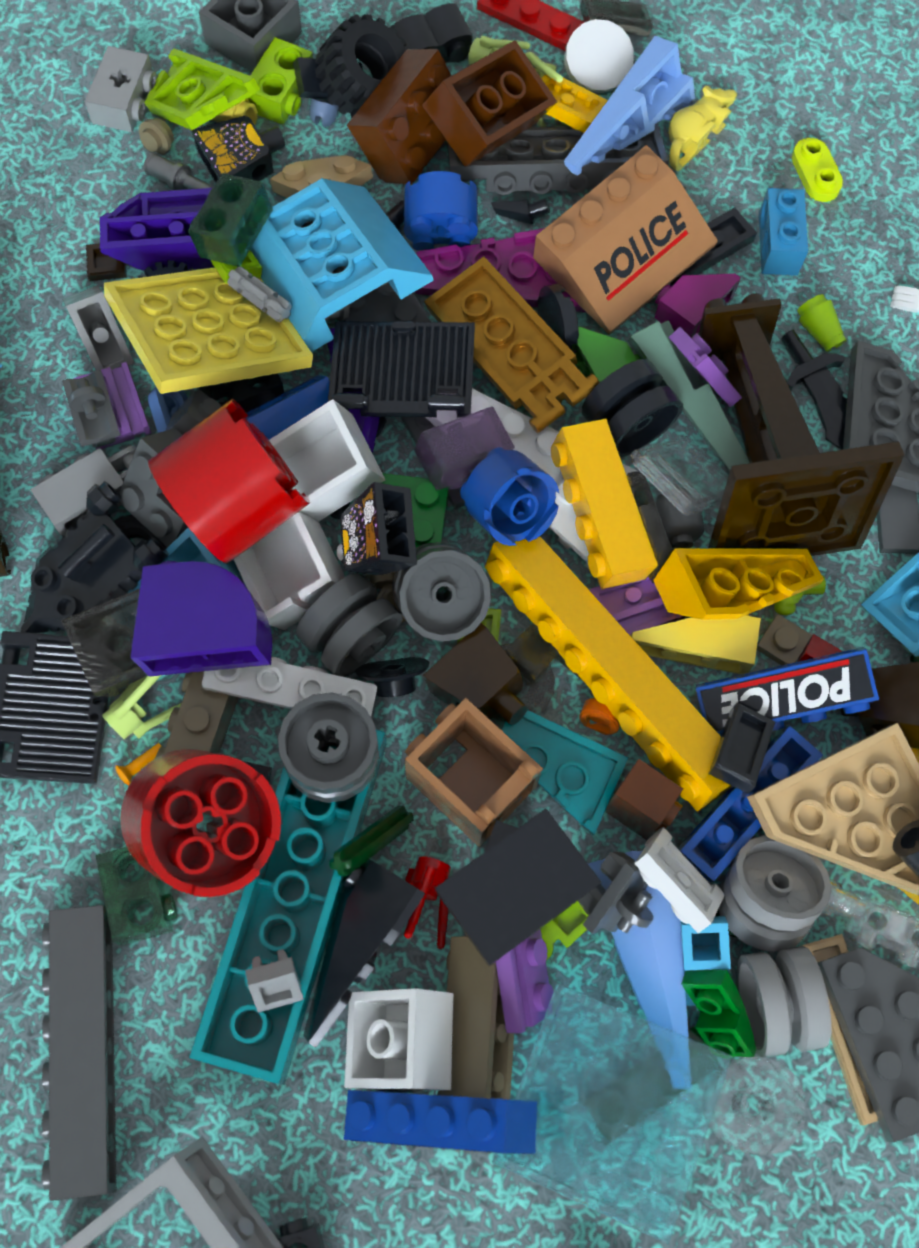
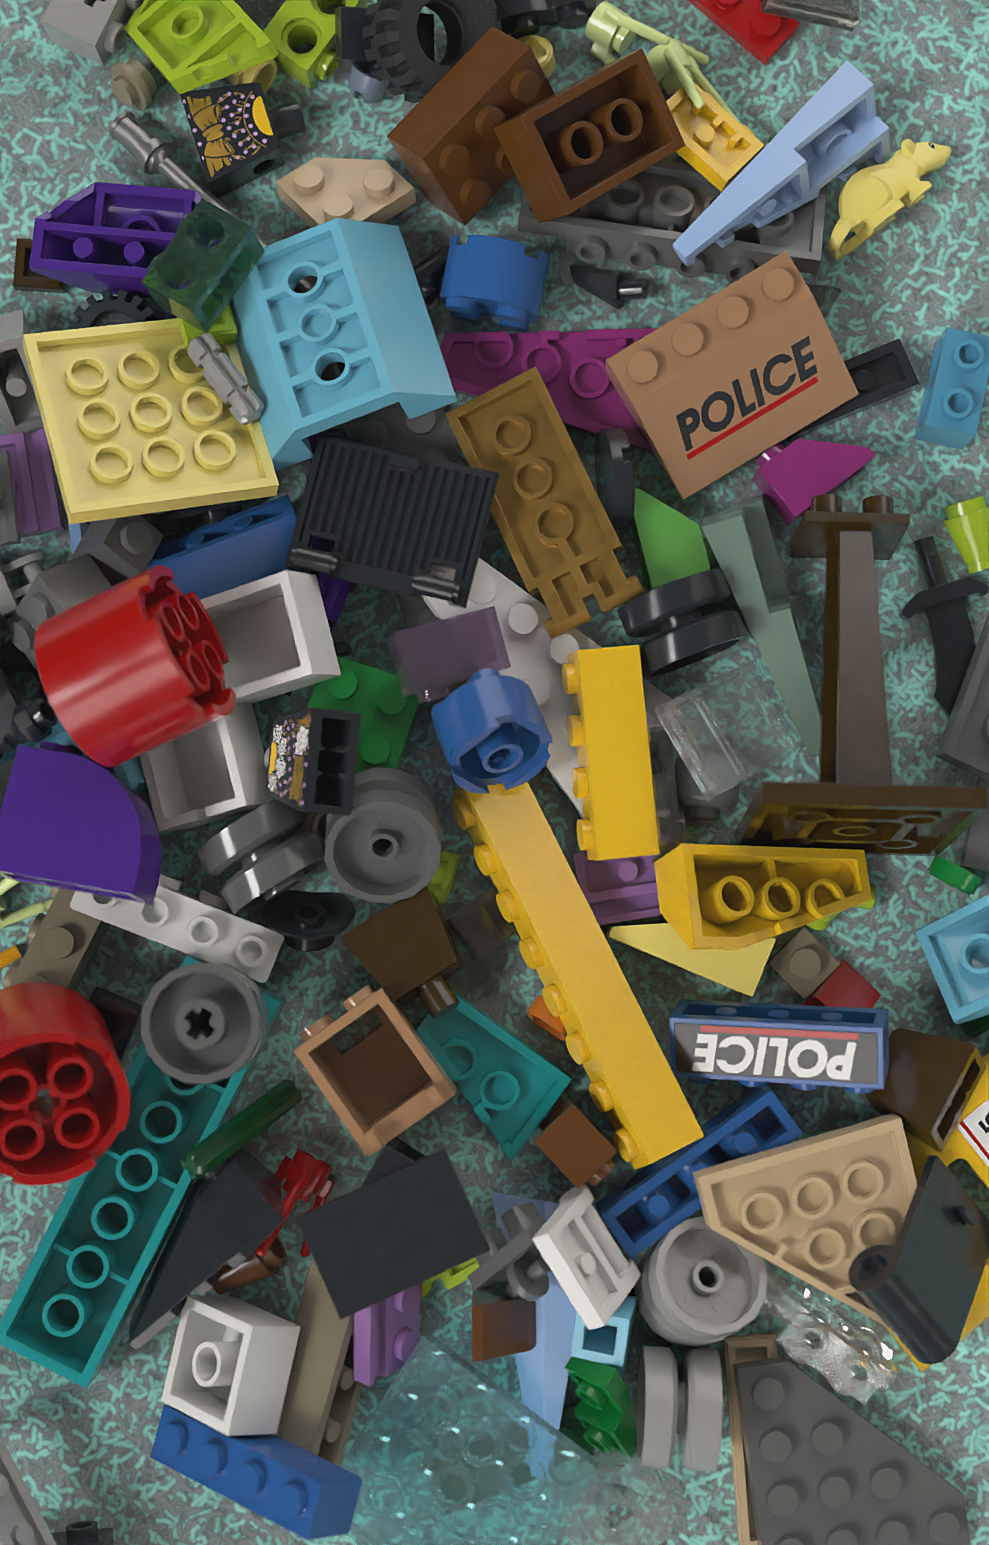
camera: 15 degrees right, 15 degrees up
light grey tile [245,949,304,1013] -> none
white tile [564,19,634,94] -> none
medium lavender plate [668,327,742,408] -> none
black tile [709,702,775,794] -> none
none -> reddish brown cone [213,1235,287,1295]
none -> reddish brown slope [472,1287,536,1361]
none -> green tile [927,855,982,896]

